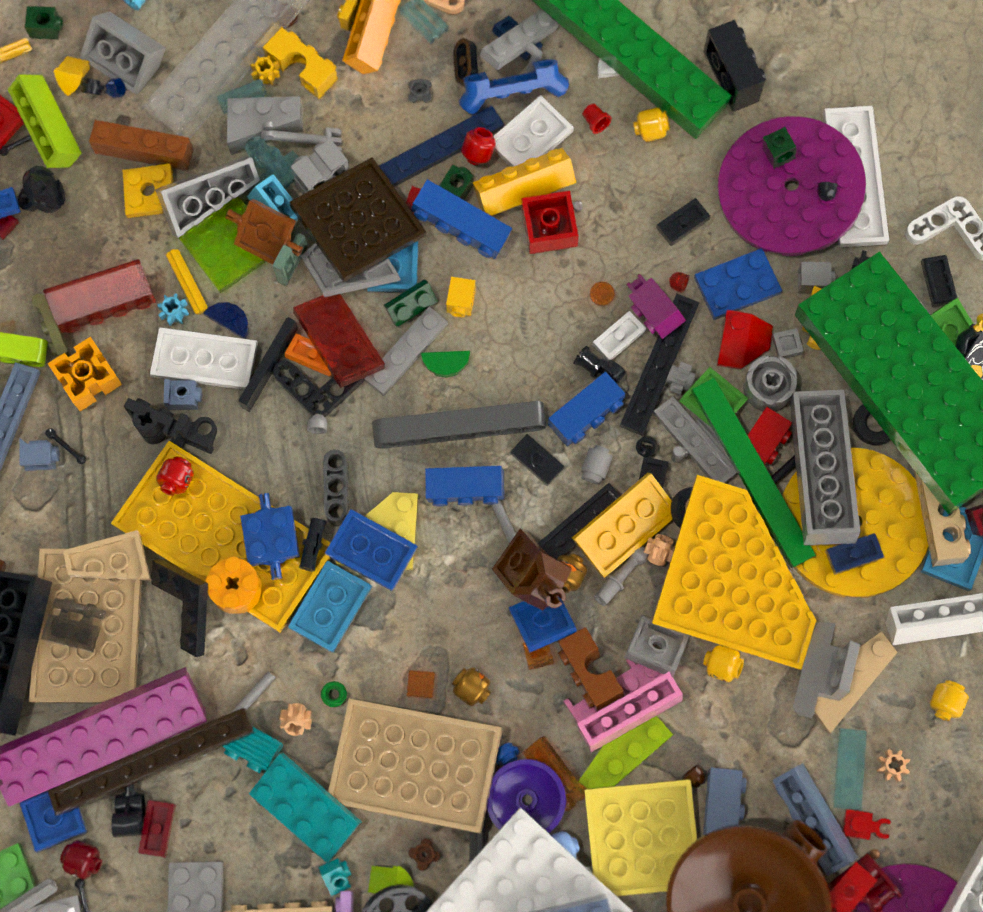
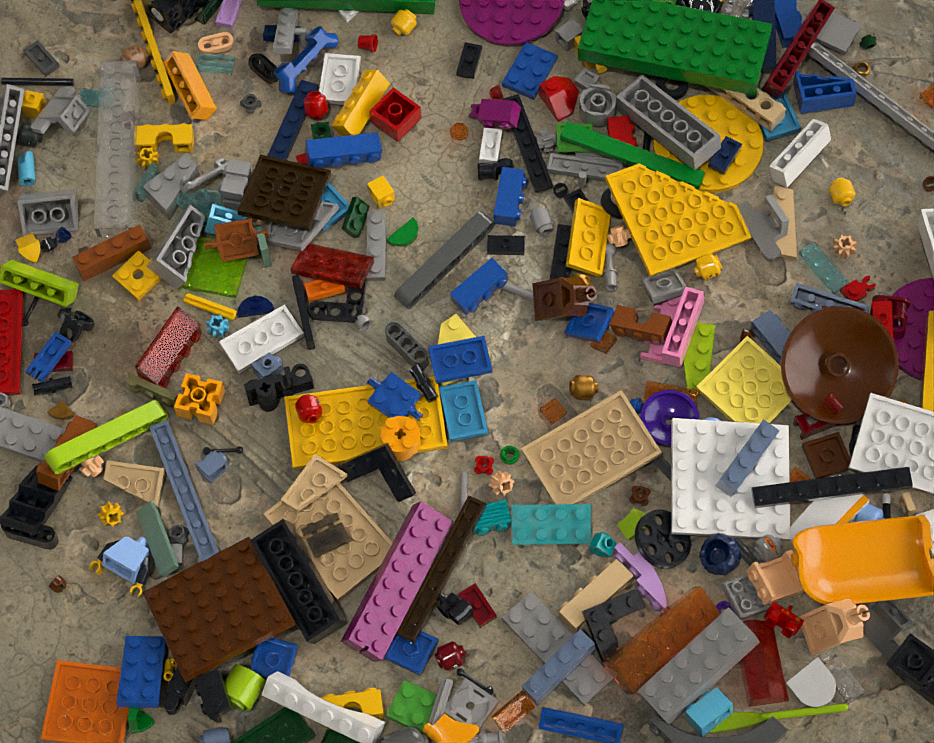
camera: 40 degrees left, 10 degrees down
none -> red plate [474,456,494,475]

